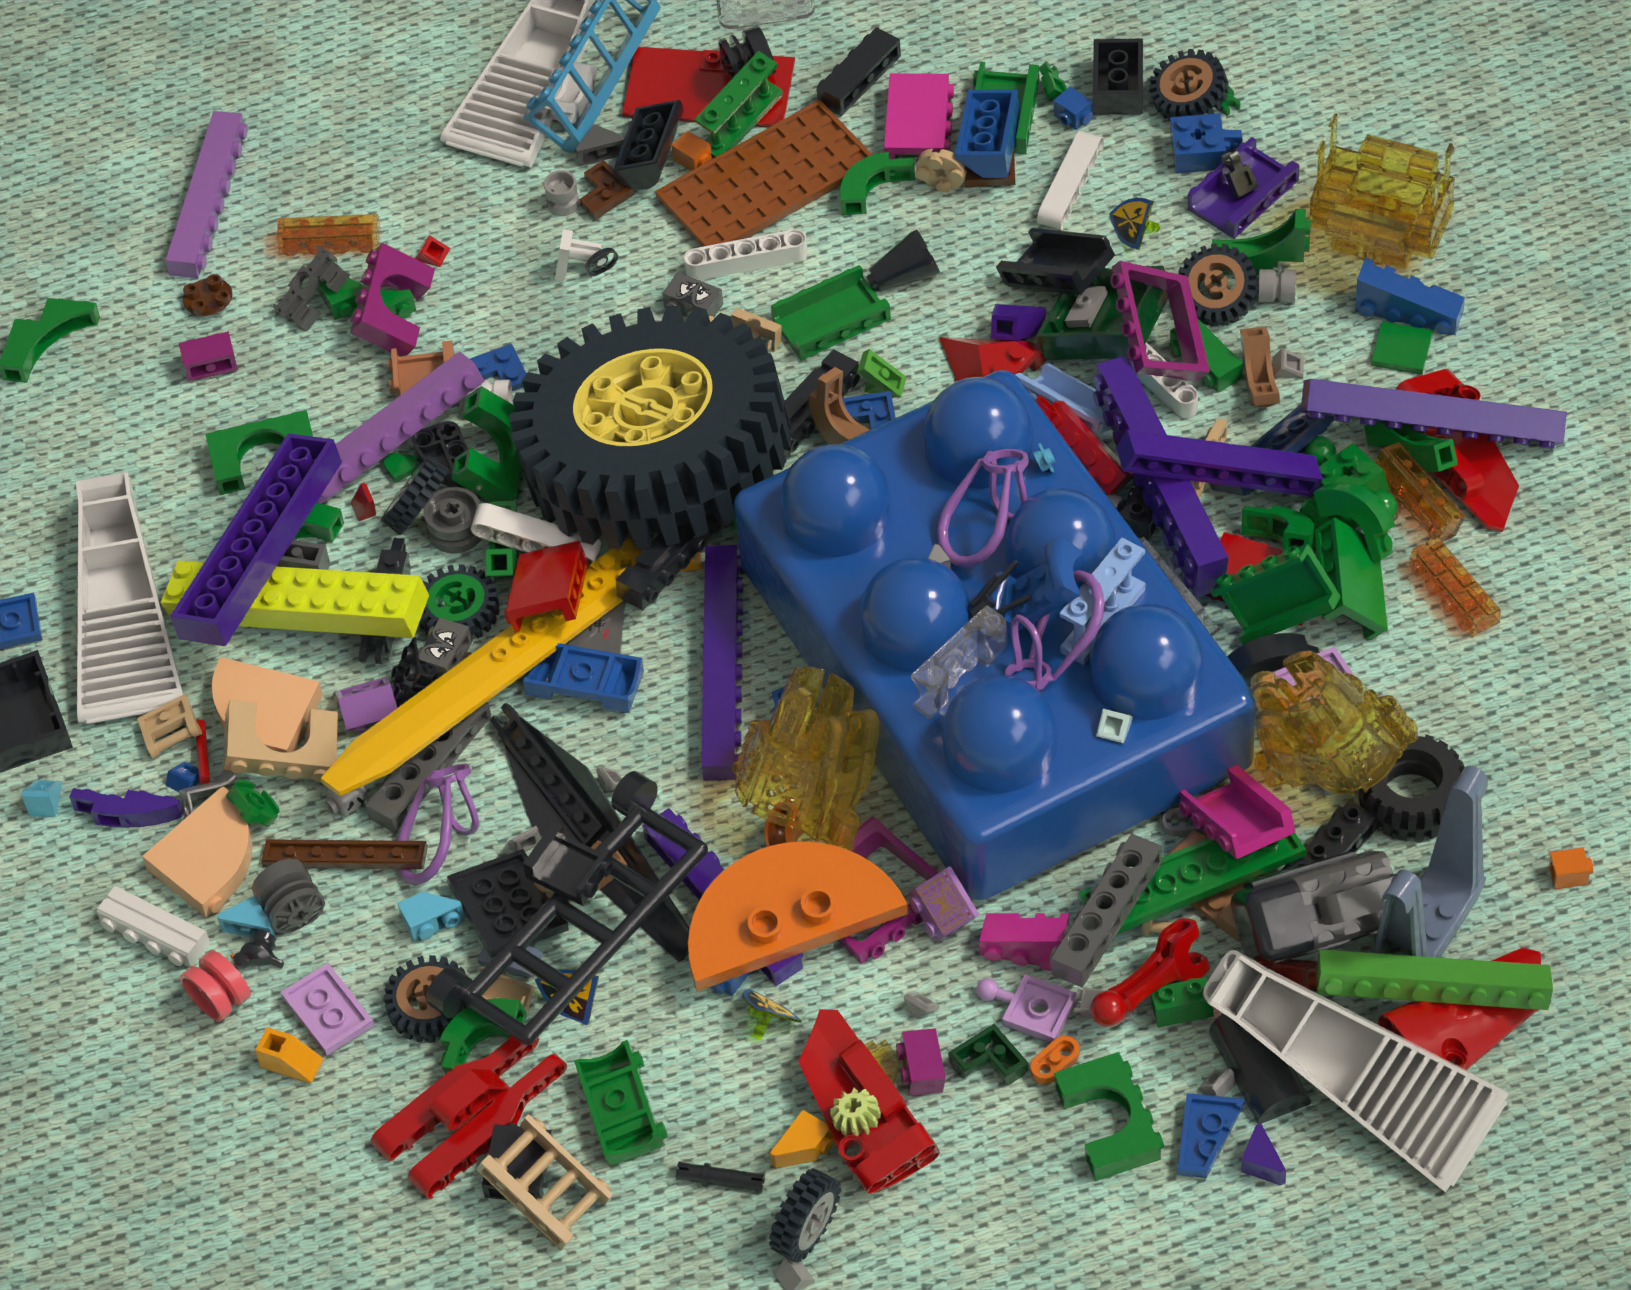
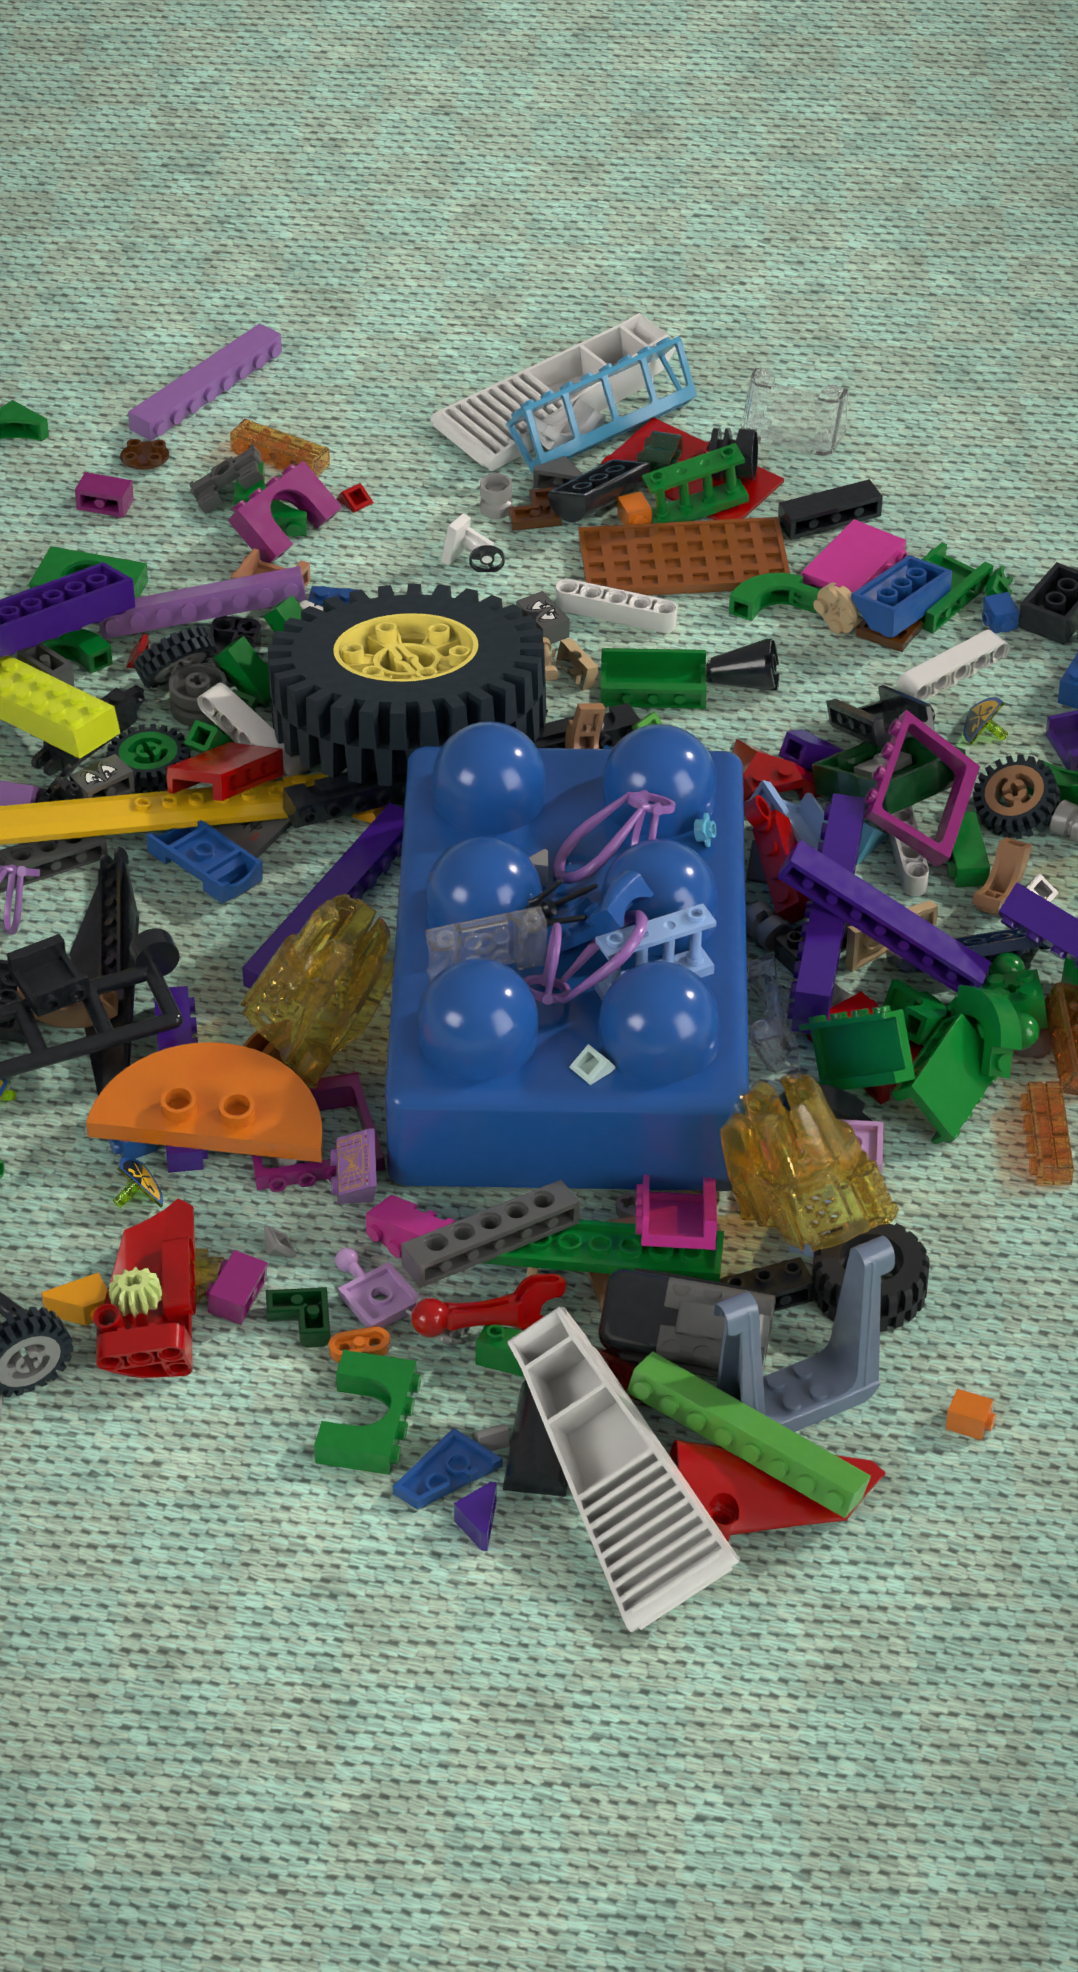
camera: 25 degrees right, 10 degrees down
none -> clear green brick [637,431,683,472]

